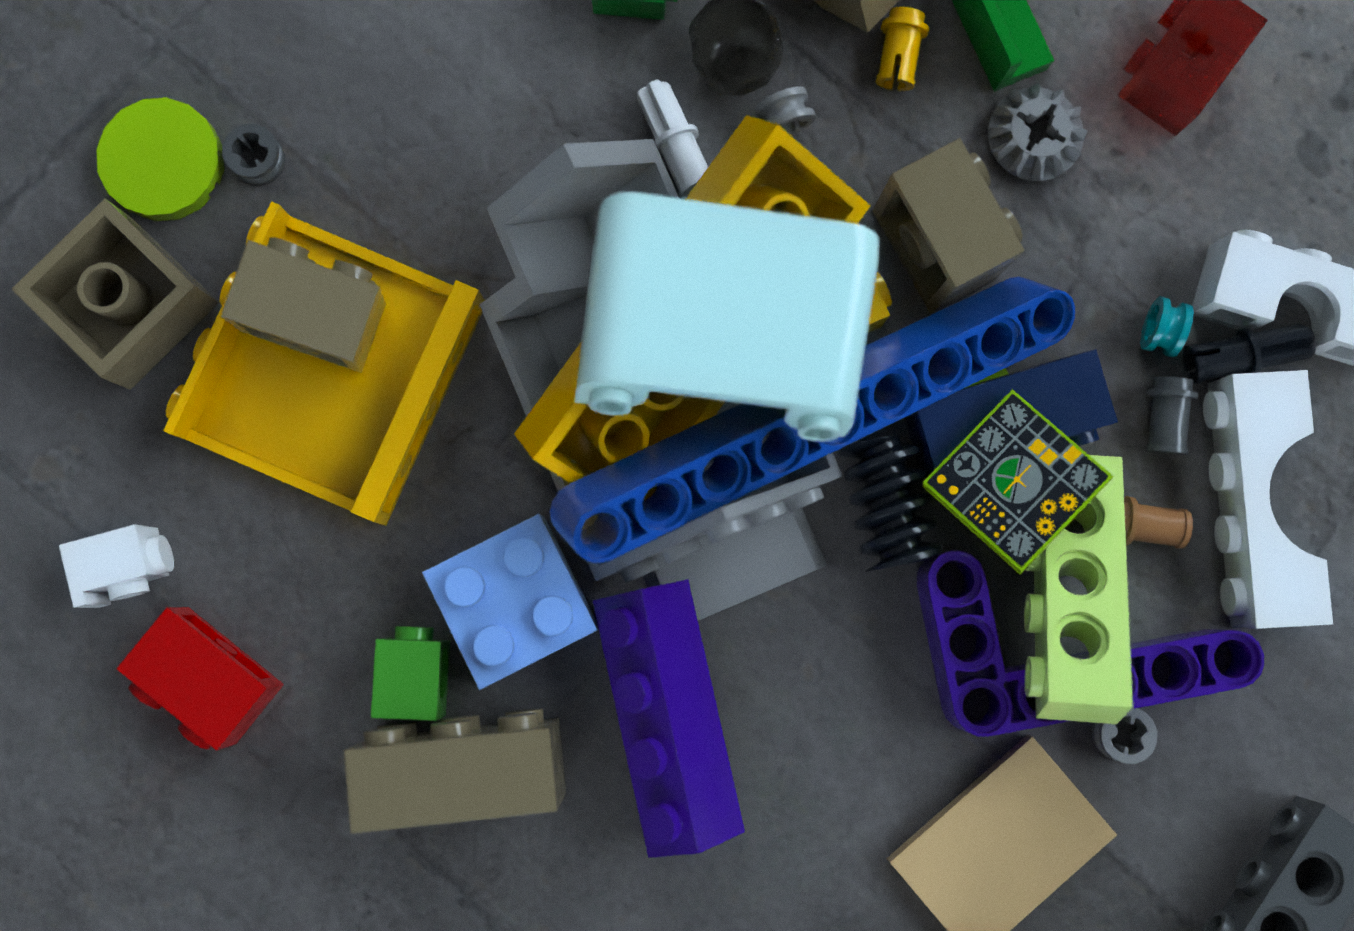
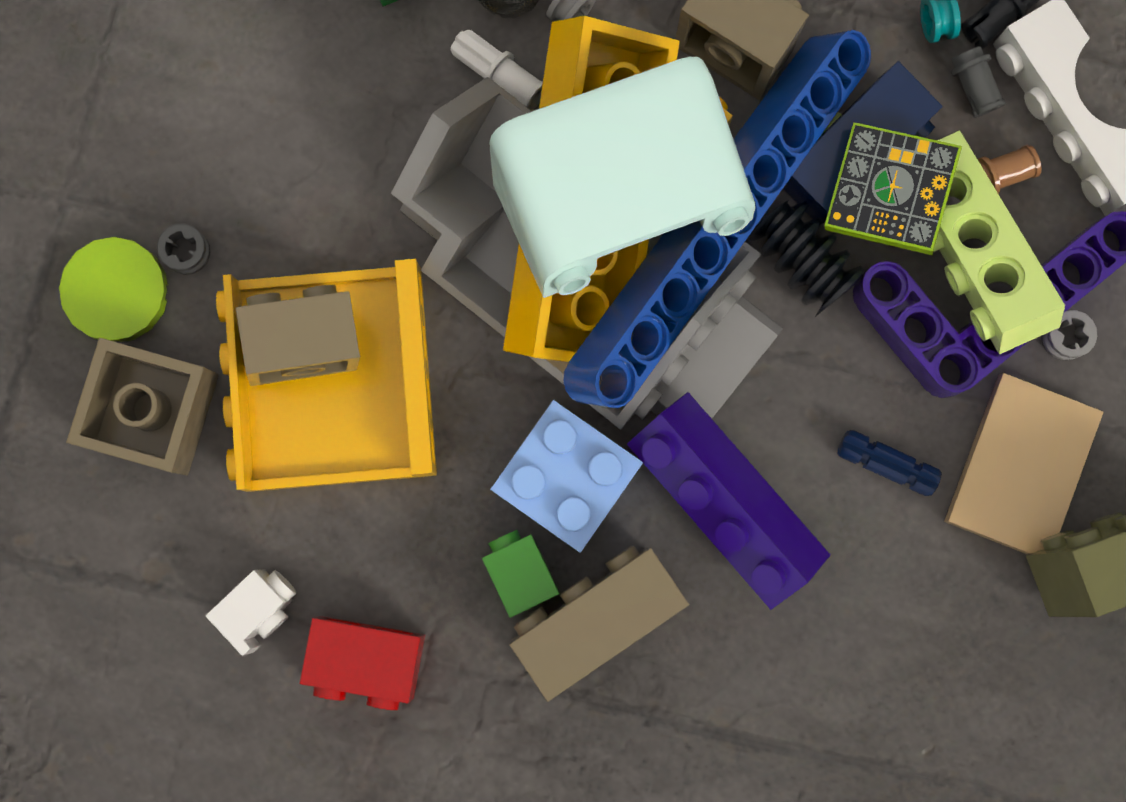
camera: 20 degrees left, 0 degrees up
none -> dark blue axle [837,430,942,496]

